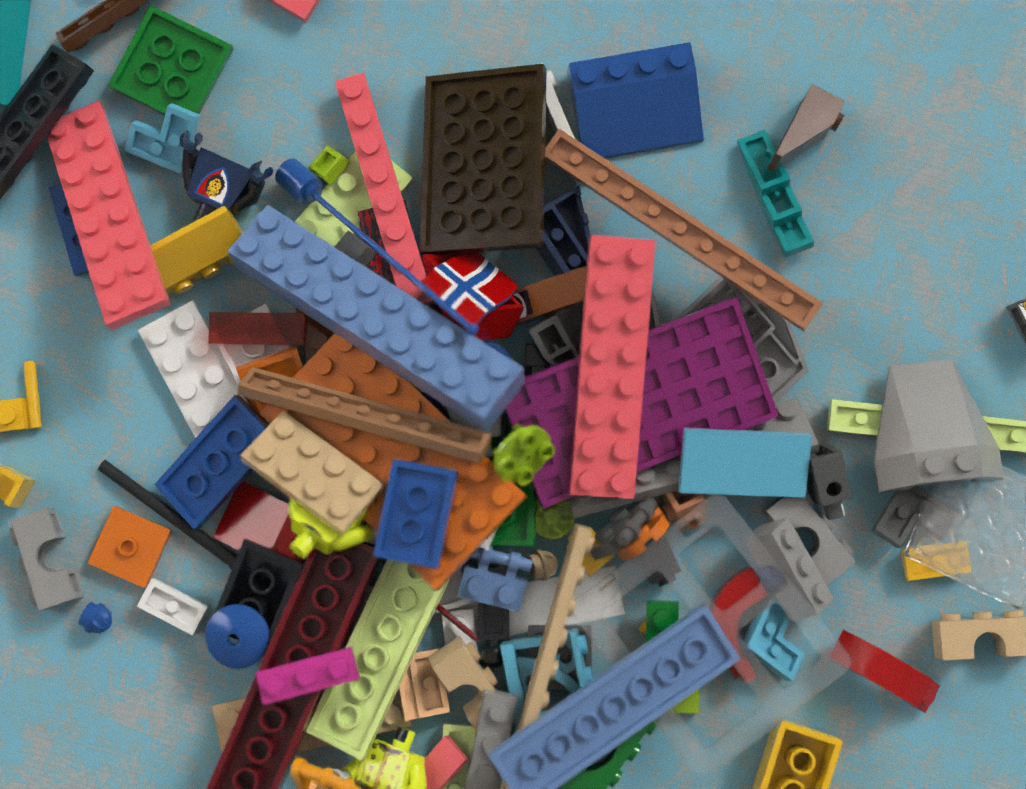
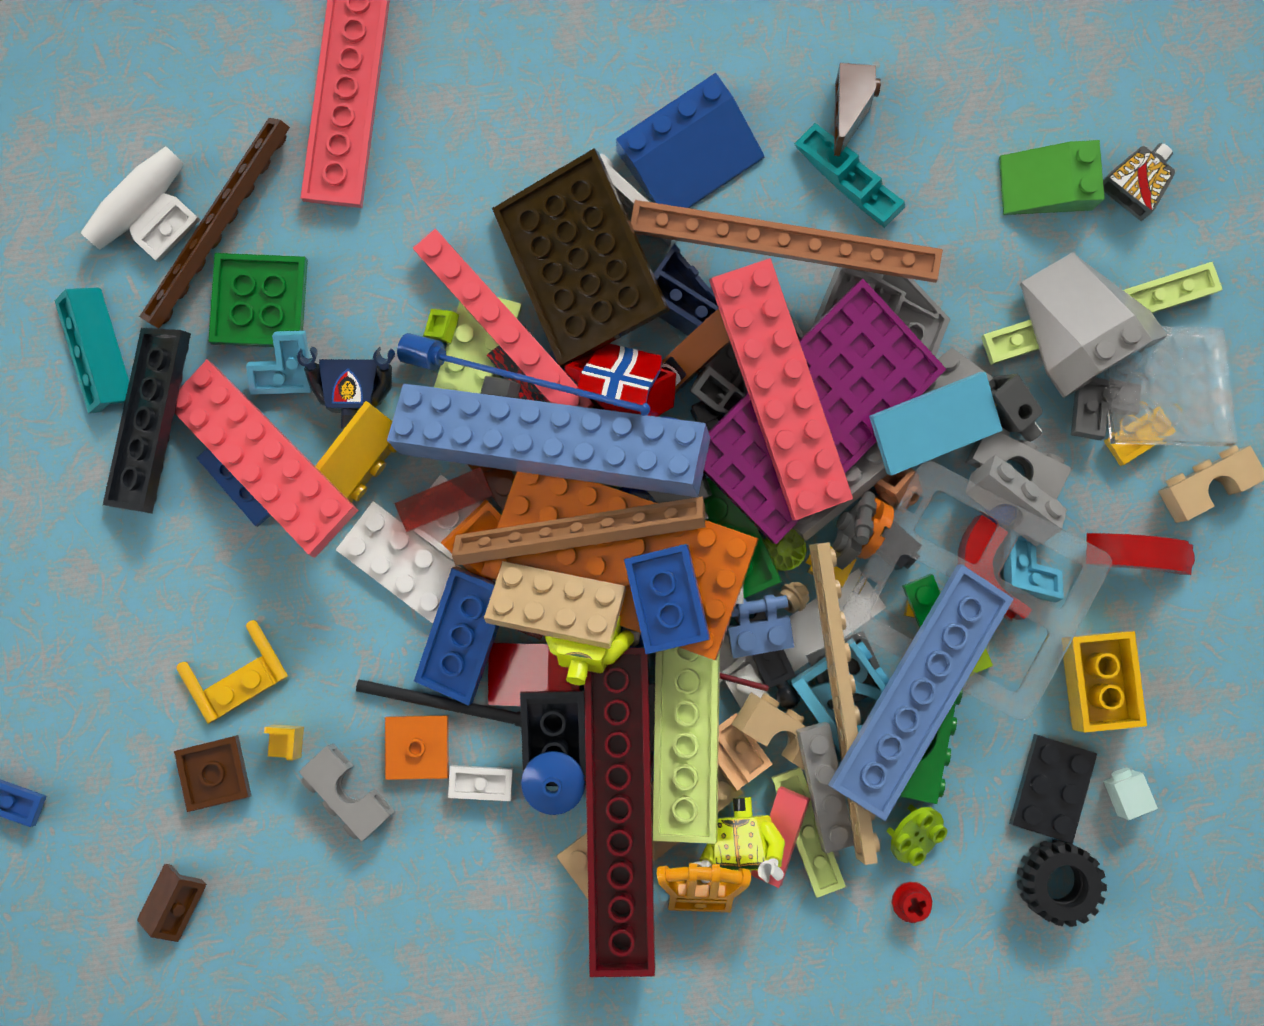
camera: 20 degrees left, 0 degrees up
blue plate [79,602,112,634] -> none
dark pink plate [256,647,360,705] -> none
lime plate [492,423,555,486] -> none
none -> bright green slope [999,140,1105,215]

